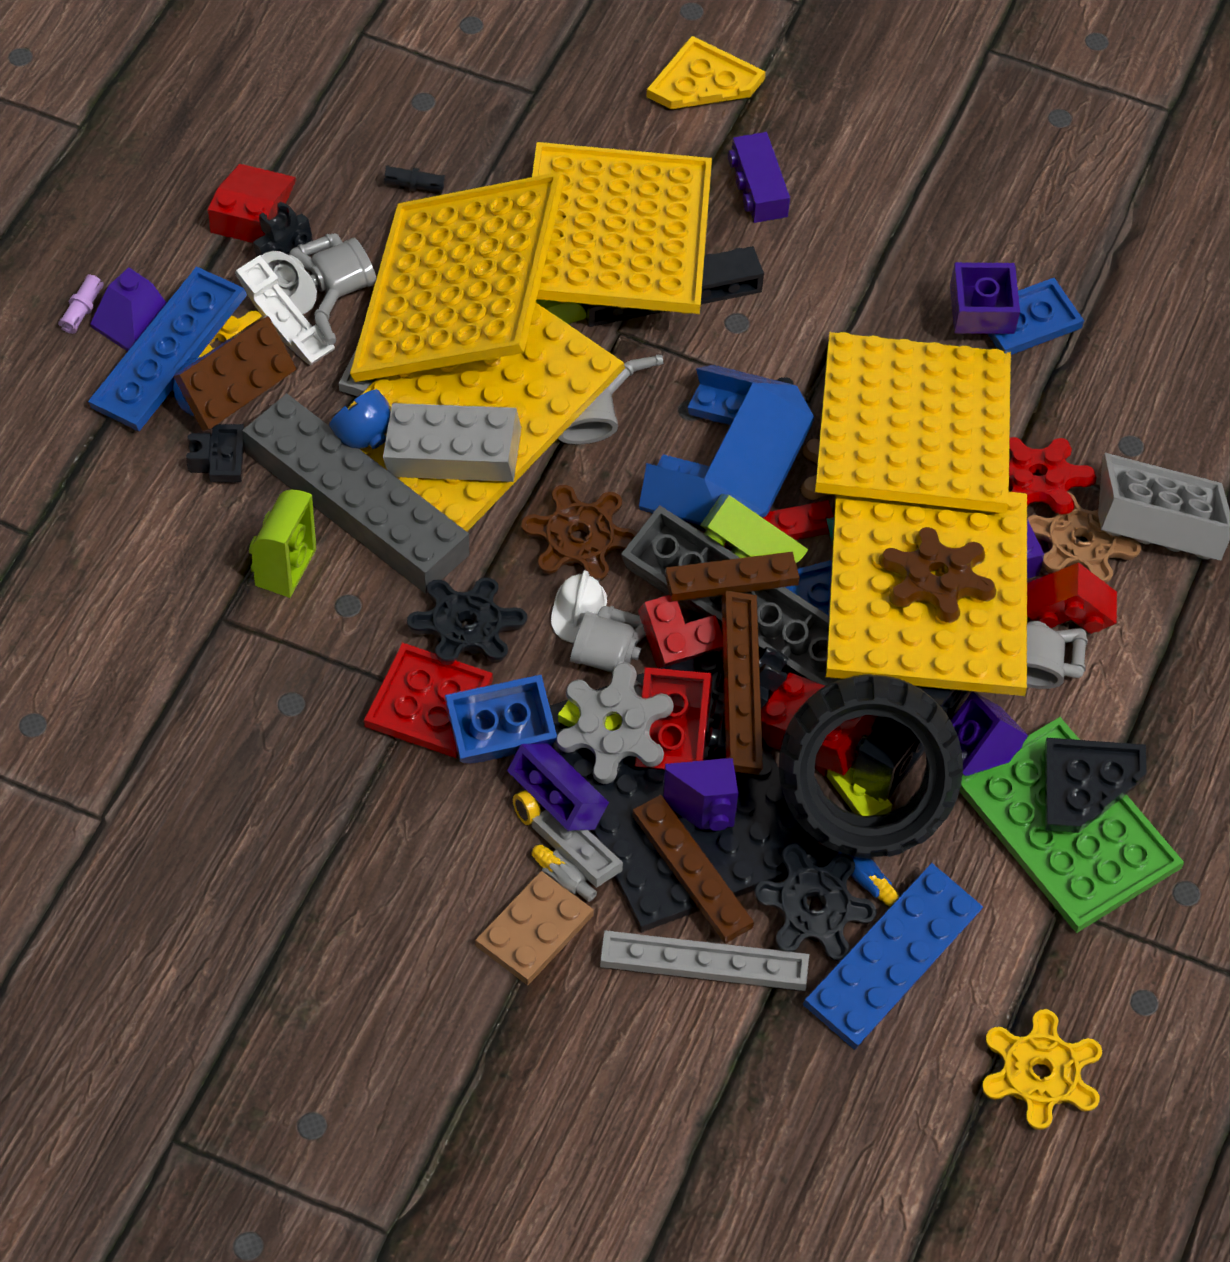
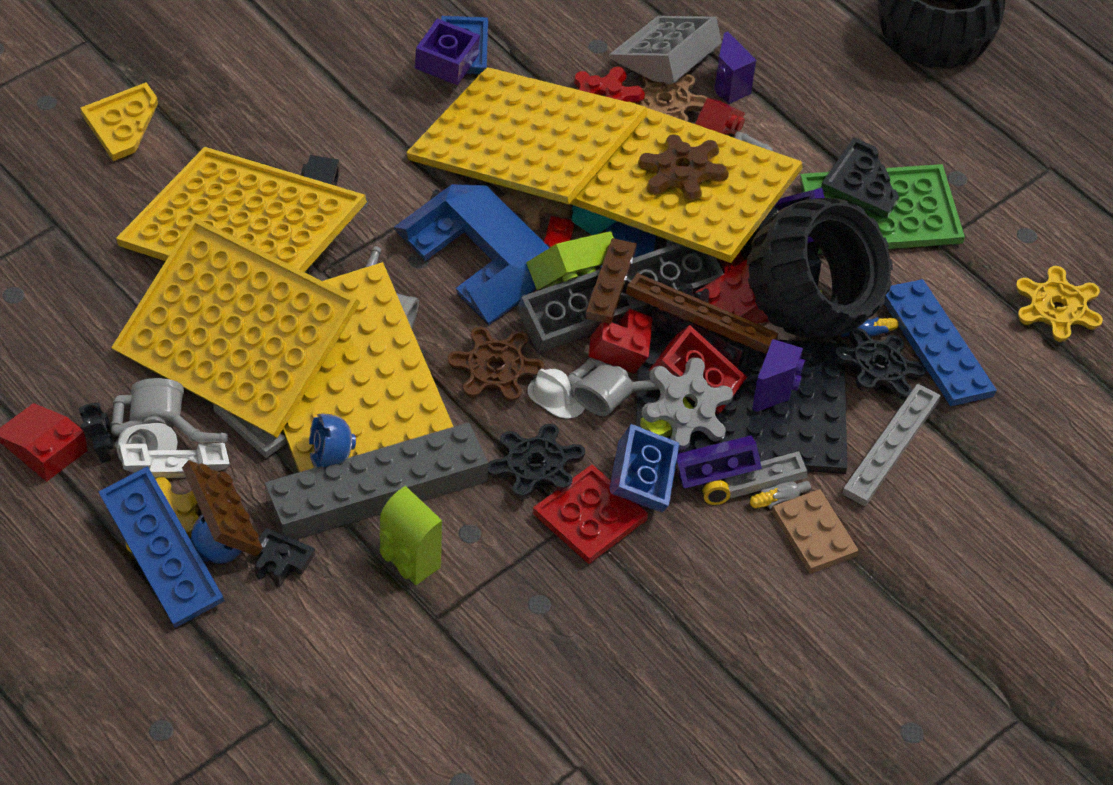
camera: 65 degrees left, 5 degrees down
lavender pin [58,274,104,334] -> none
dark purple slope [90,267,167,352] -> none
light grey brick [383,403,522,482] -> none
black pin [384,165,445,194] -> none
reddish brown plate [632,795,754,944] -> none
dark purple brick [728,132,790,223] -> none
none -> dark purple slope [715,32,756,105]

